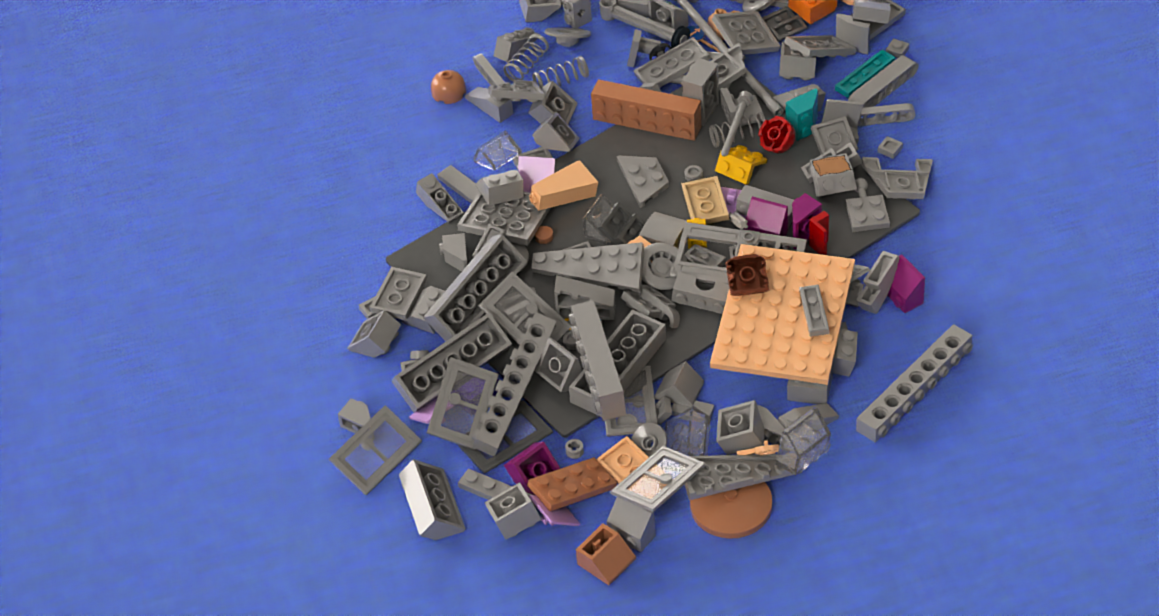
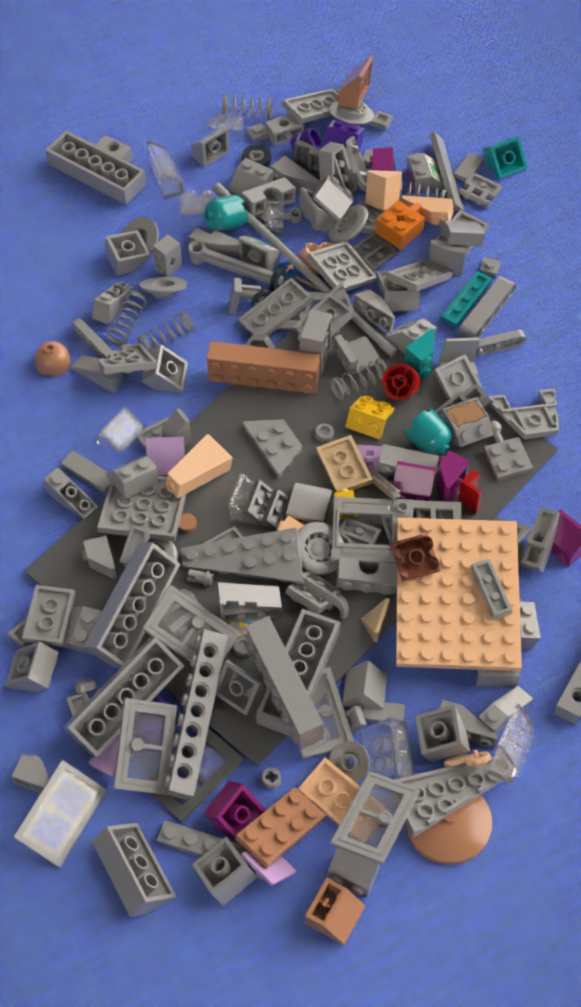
camera: 15 degrees left, 10 degrees up
light grey slope [532,112,580,152] -> none
light grey piece [721,91,753,157] -> none
light grey plate [878,136,903,159] -> none
none -> light grey slope [161,408,192,446]
none -> light grey pin [187,569,214,587]
none -> light grey slope [353,289,395,333]
none -> tan slope [361,598,390,643]
none -> teal cylinder [404,408,452,455]

